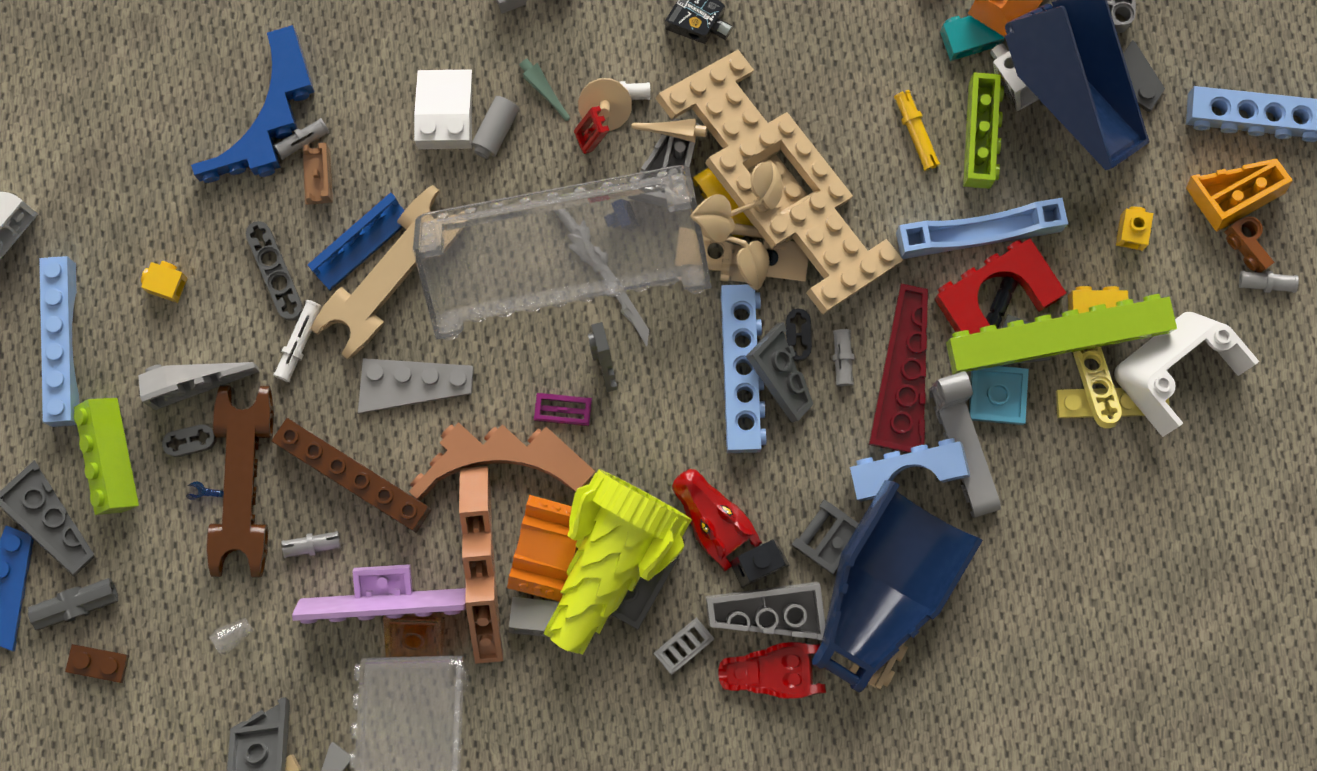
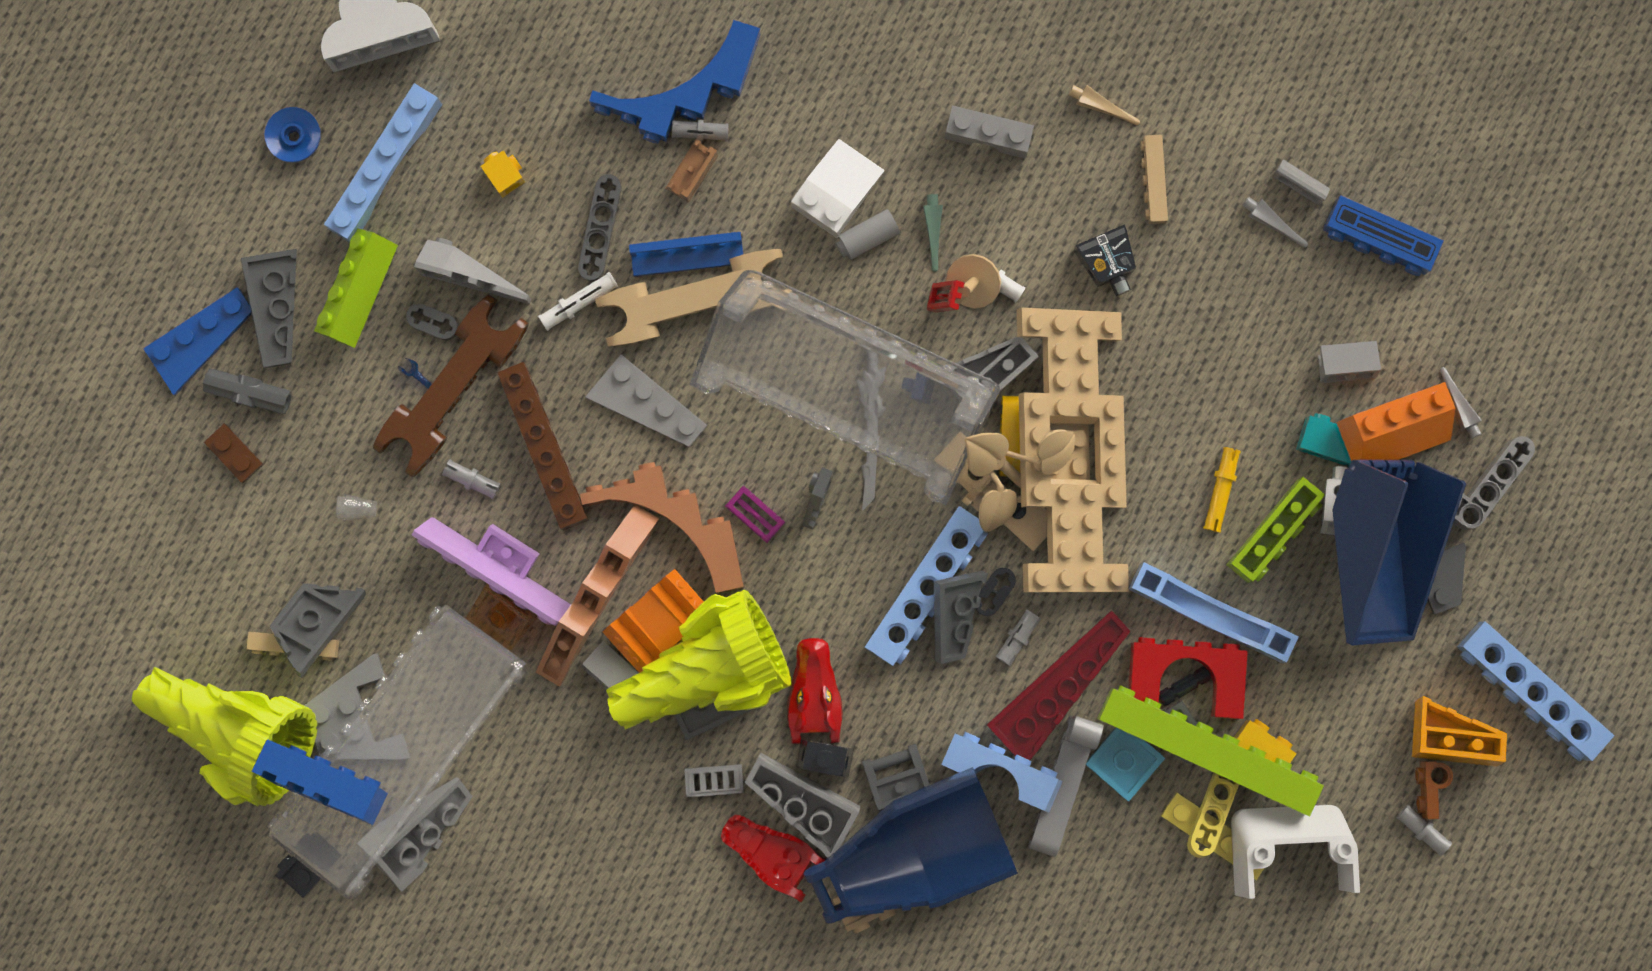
camera: 35 degrees right, 5 degrees up
tan piece [631,118,707,143] -> none
yellow brick [1116,206,1154,251] -> none

